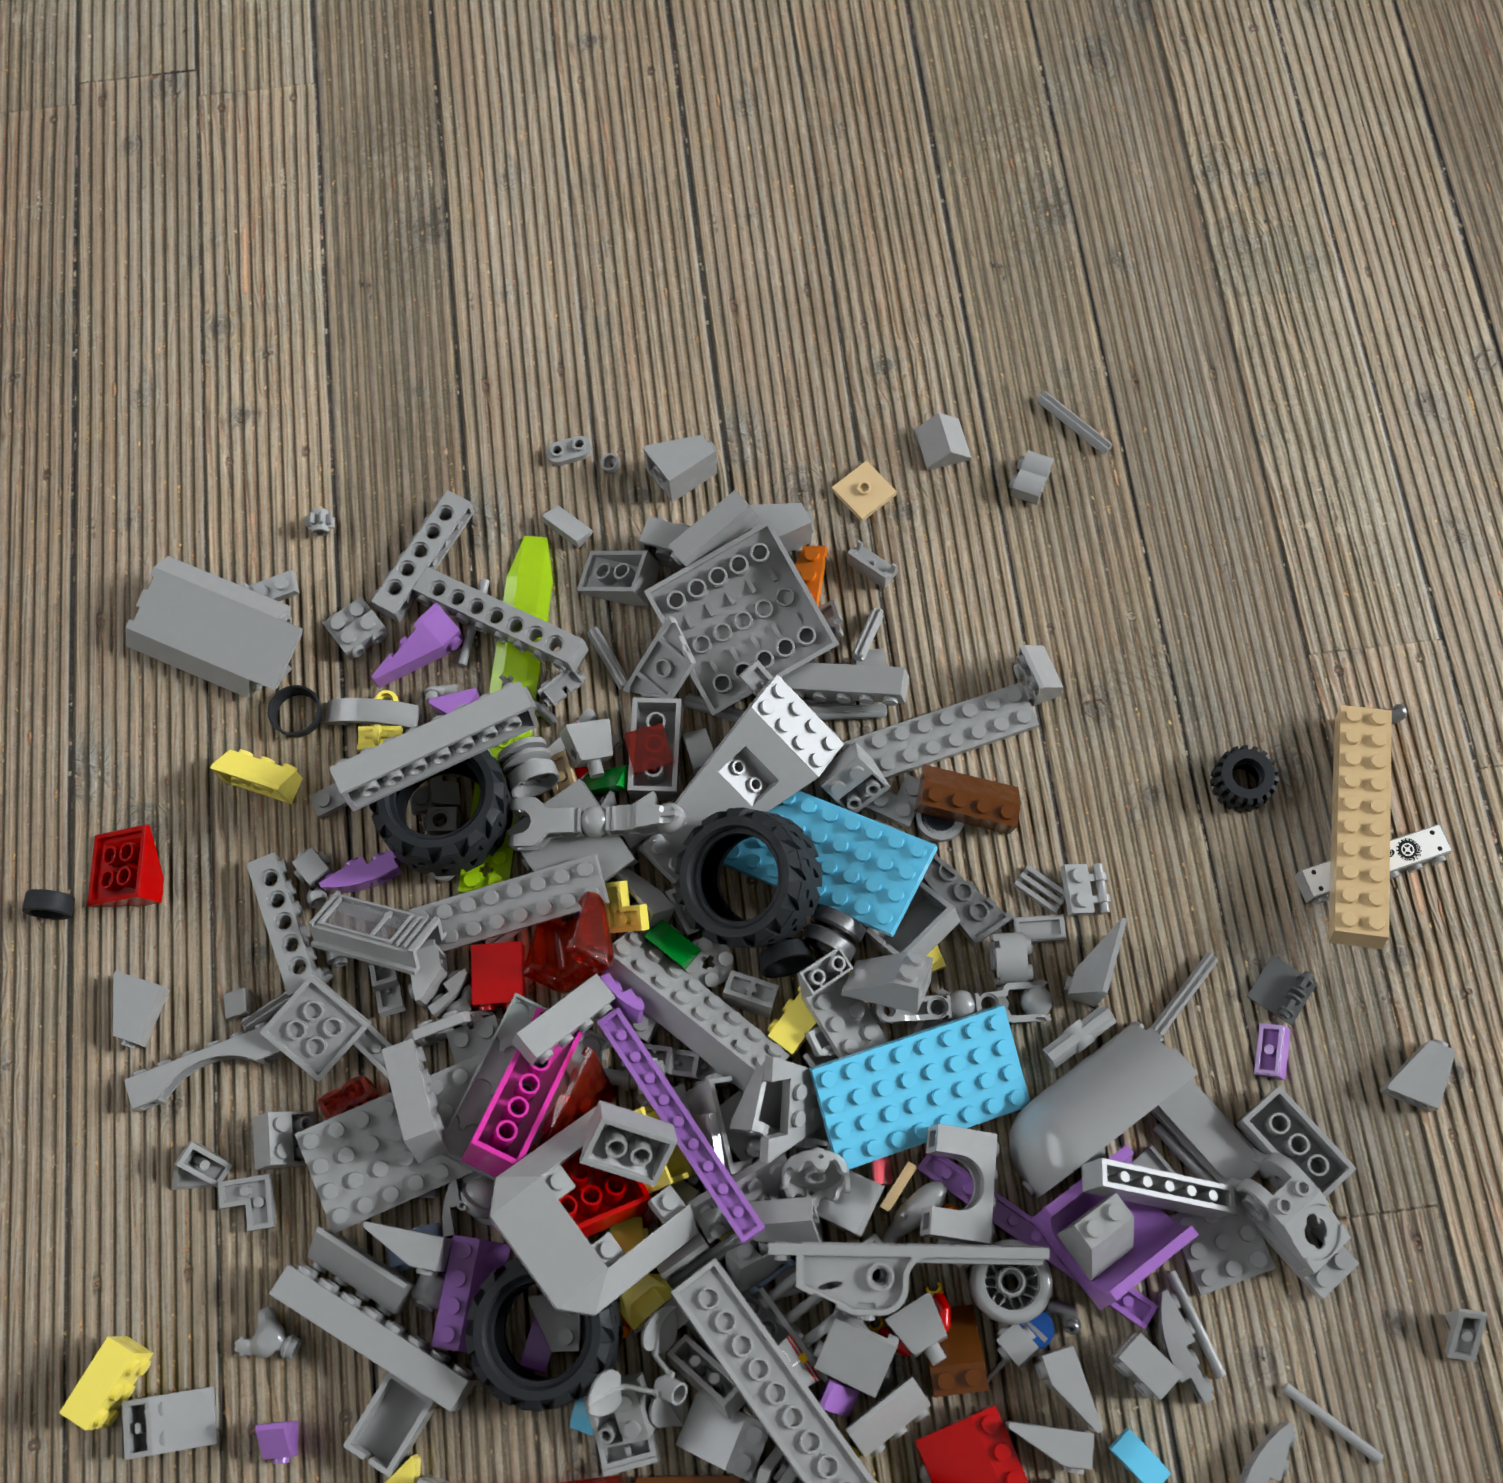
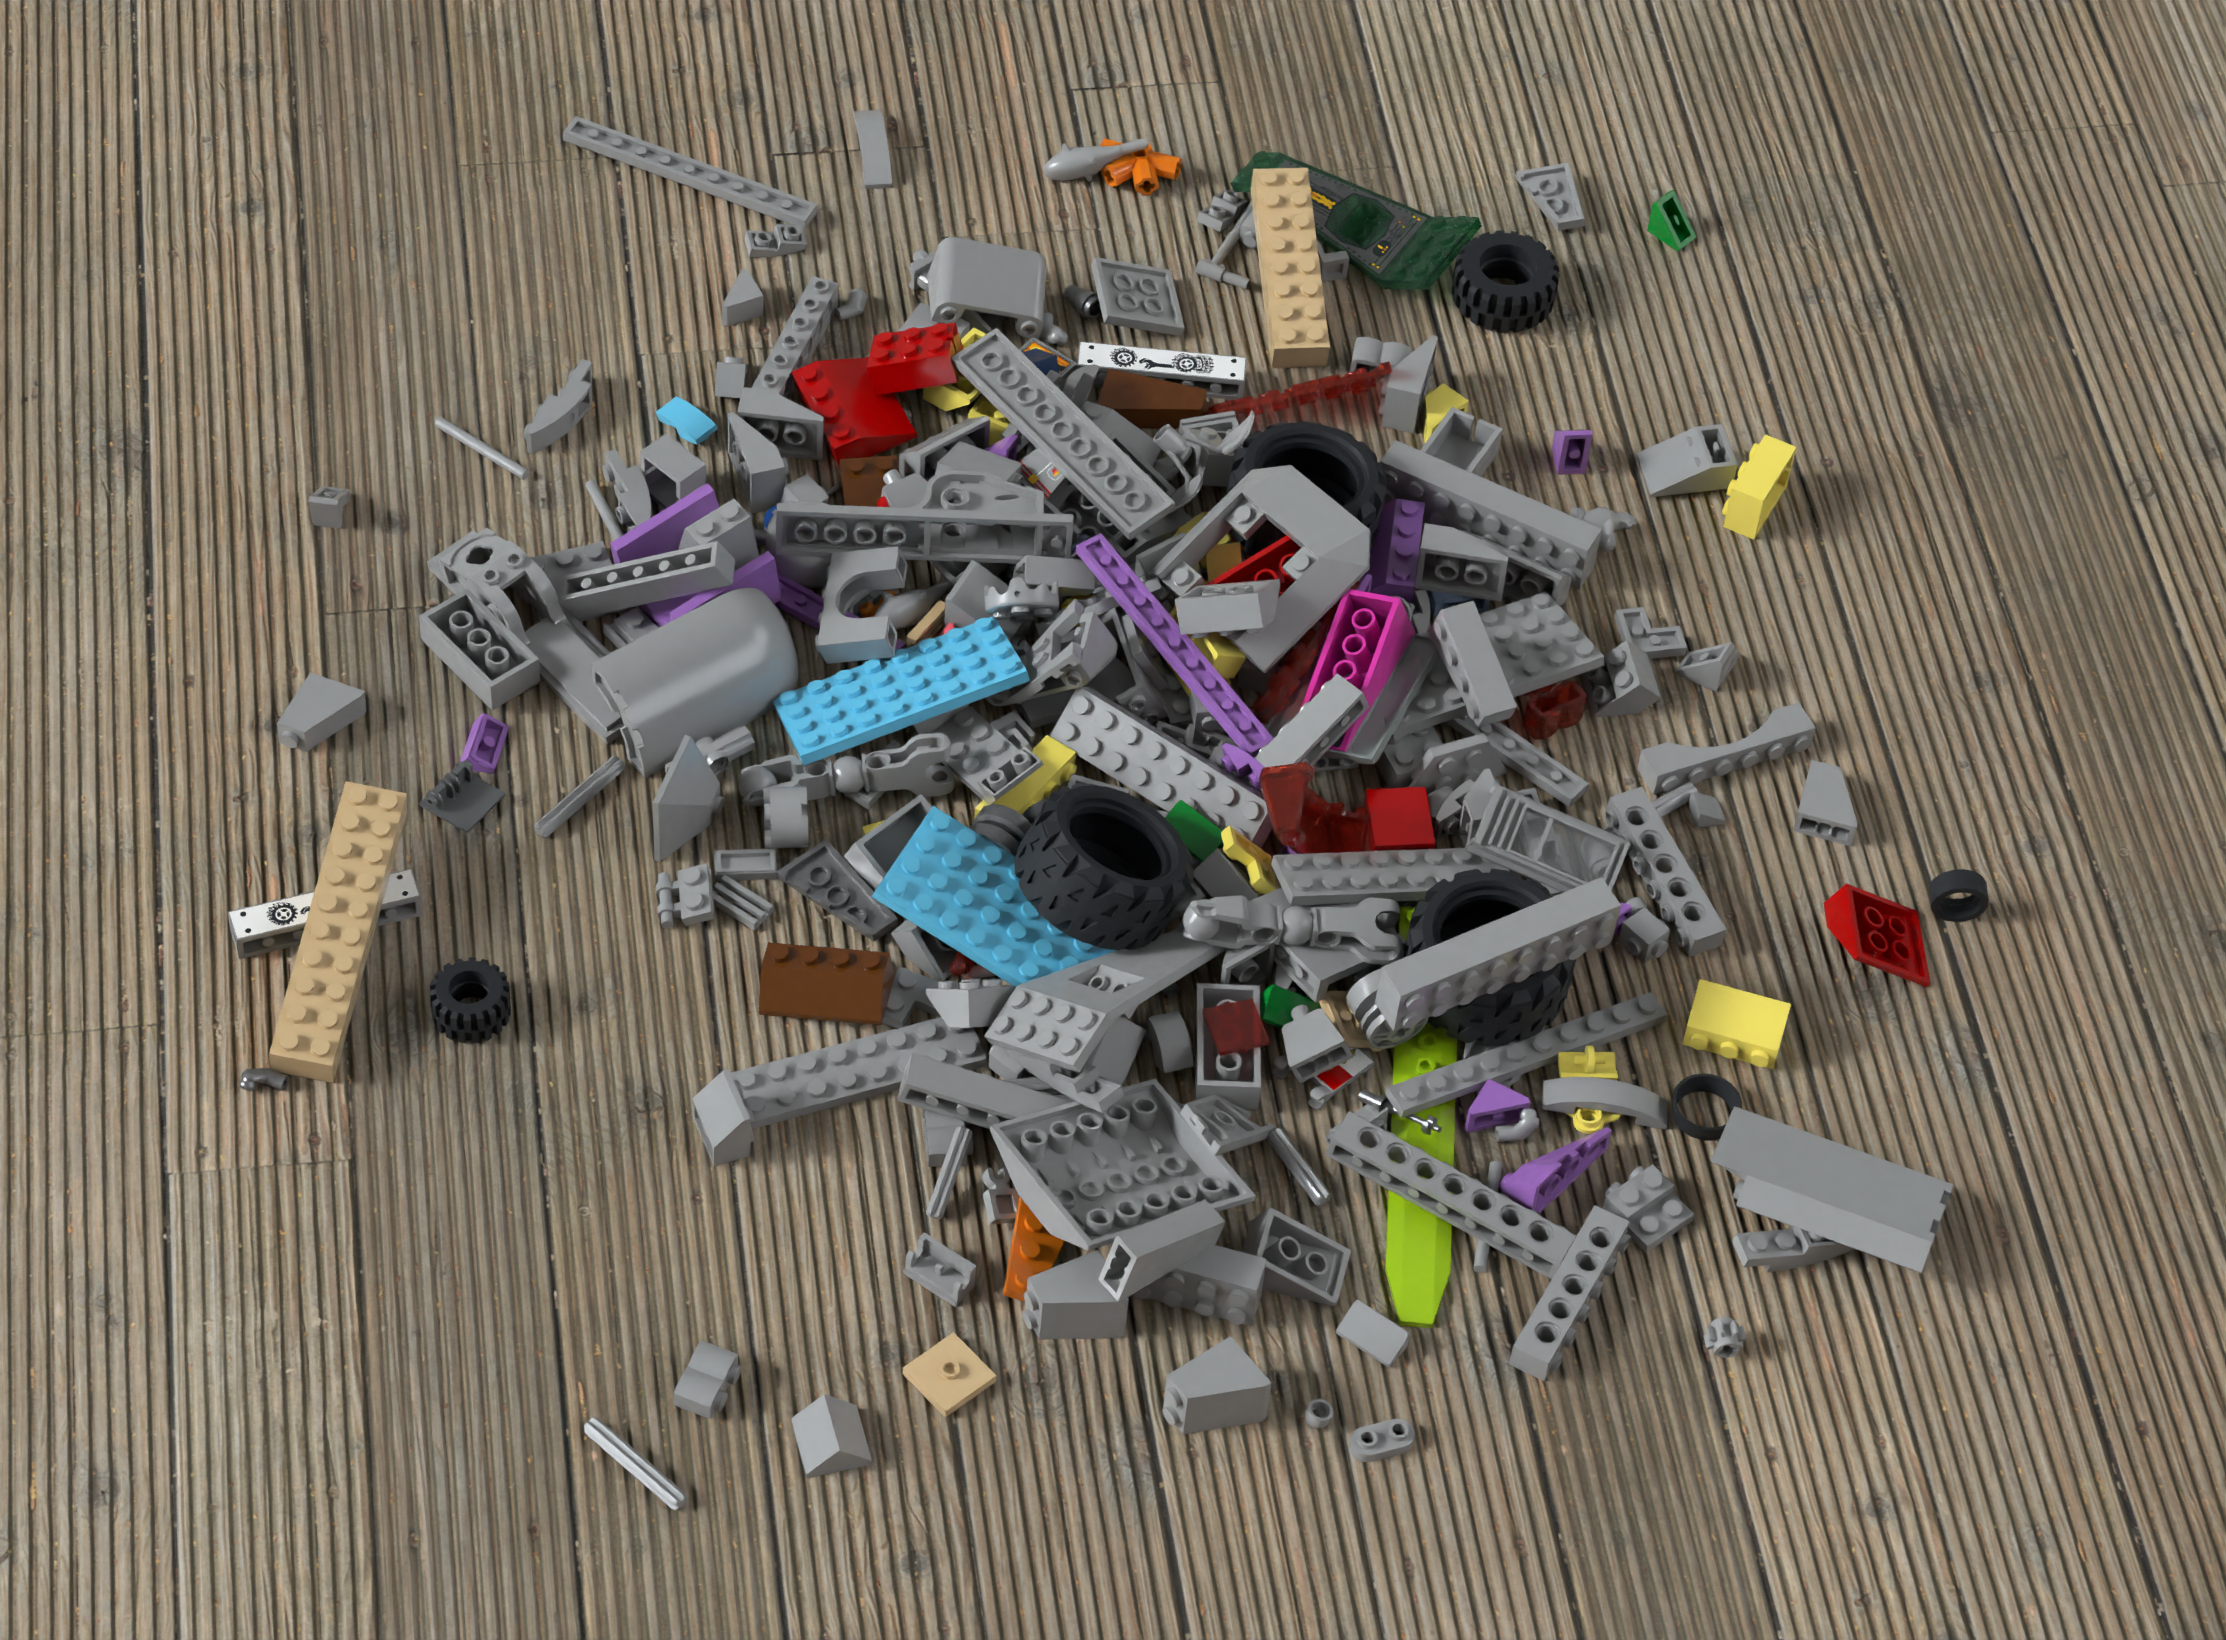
camera: 170 degrees right, 20 degrees down
light grey plate [259,973,371,1082] -> none
light grey slope [841,952,933,1014] -> none

